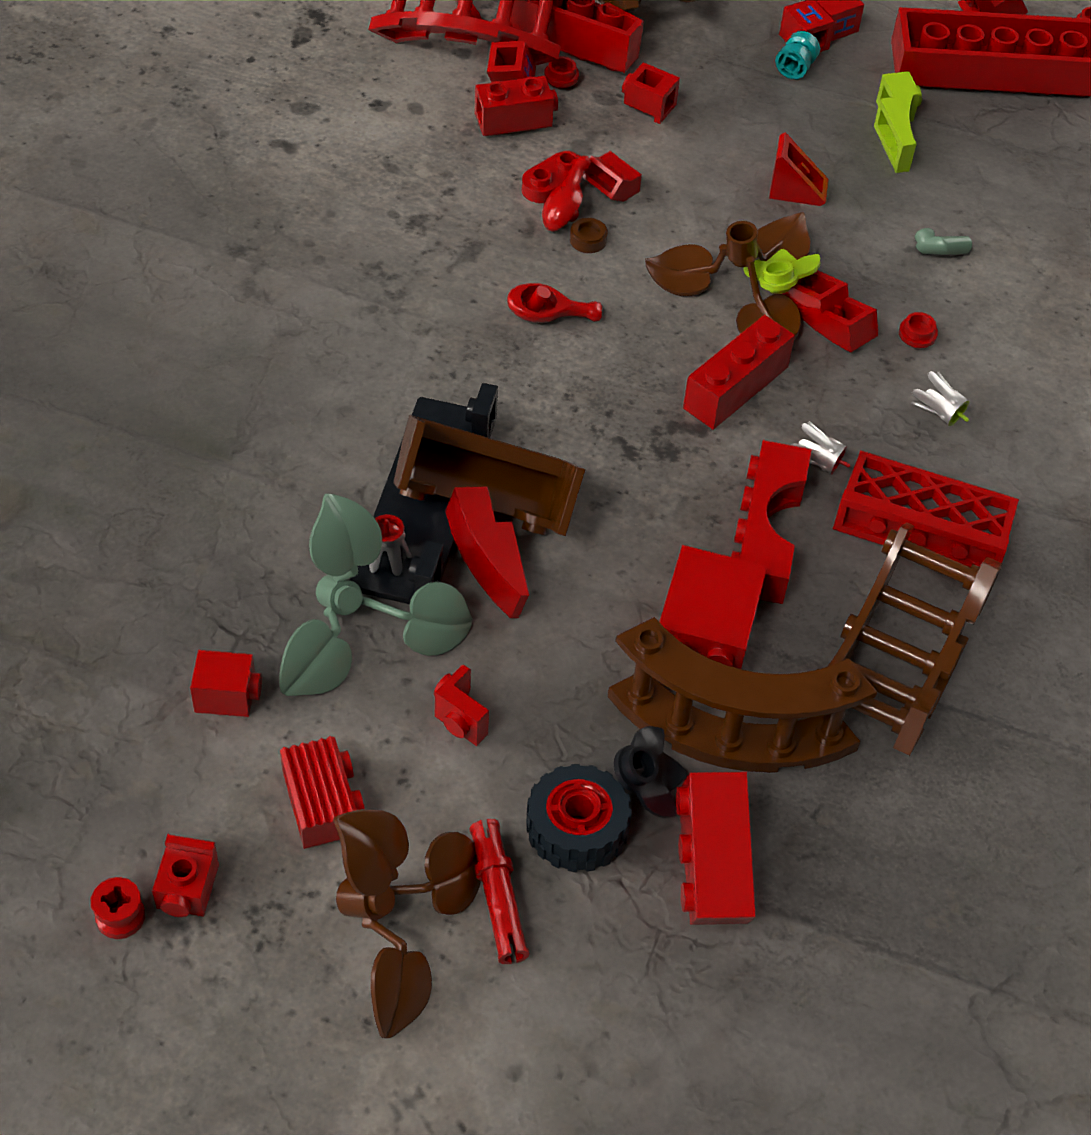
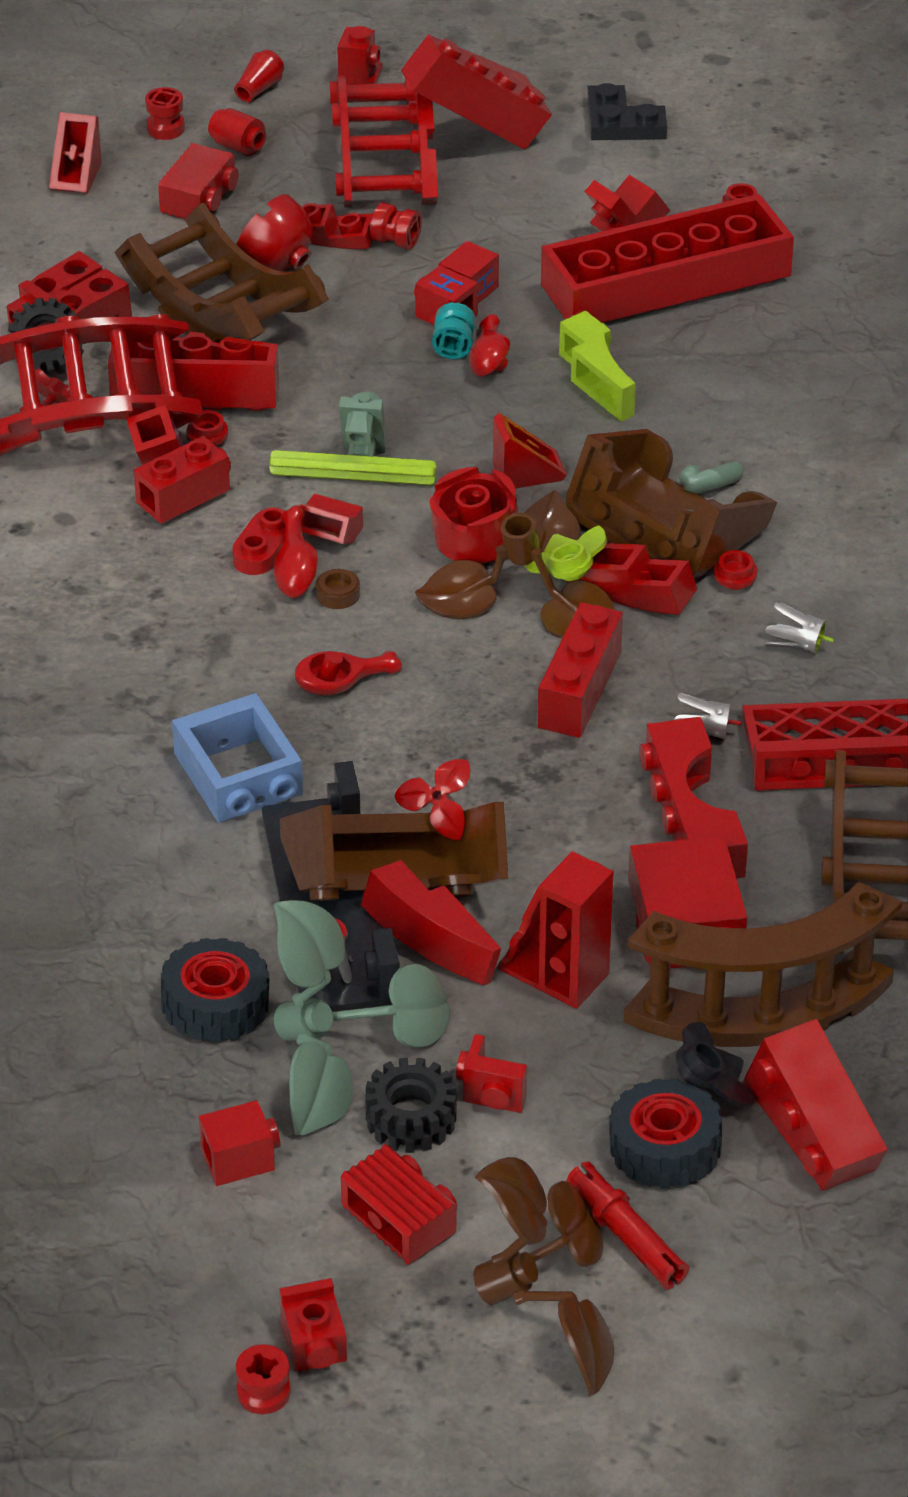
camera: 20 degrees left, 10 degrees down
red brick [622,62,680,124] -> none
none -> black wheel [161,938,270,1042]
none -> medium blue window [172,693,303,823]
none -> lime axle [269,450,437,486]
none -> sand green hips [339,391,387,456]
none -> black tyre [365,1057,457,1153]
none -> red plant [394,759,470,841]
none -> red brick [429,467,518,564]
none -> red piece [469,314,511,377]
none -> red wedge [496,851,614,1009]
none -> reddish brown windscreen [566,429,777,579]

